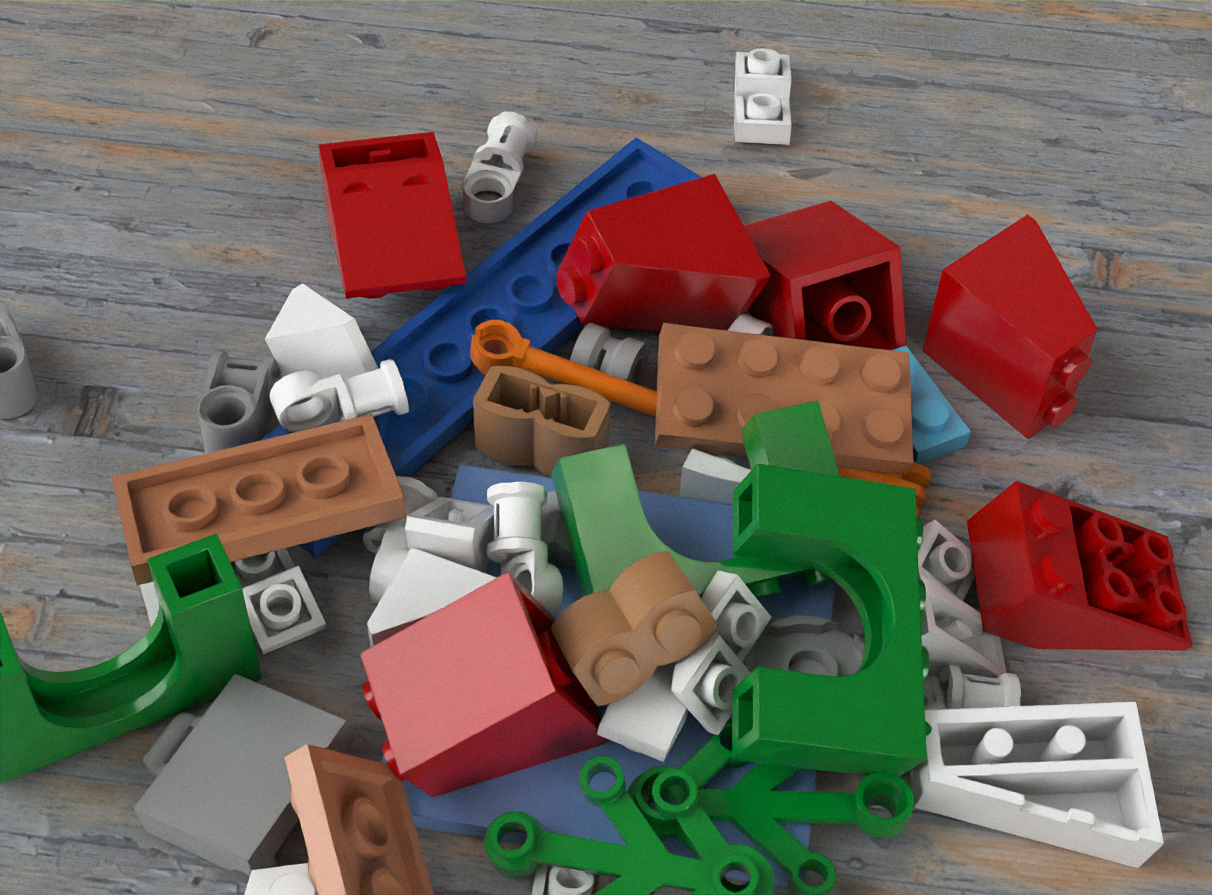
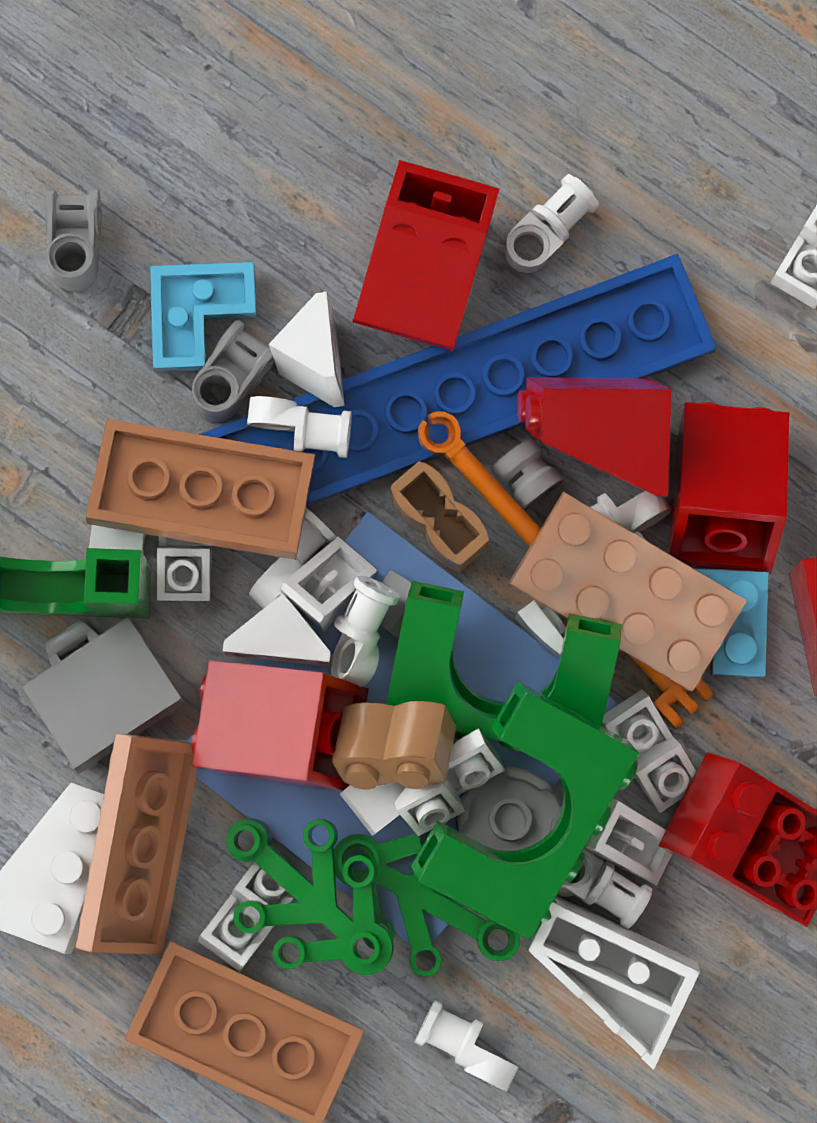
camera: 30 degrees right, 30 degrees up
none -> medium azure plate [150,262,257,372]

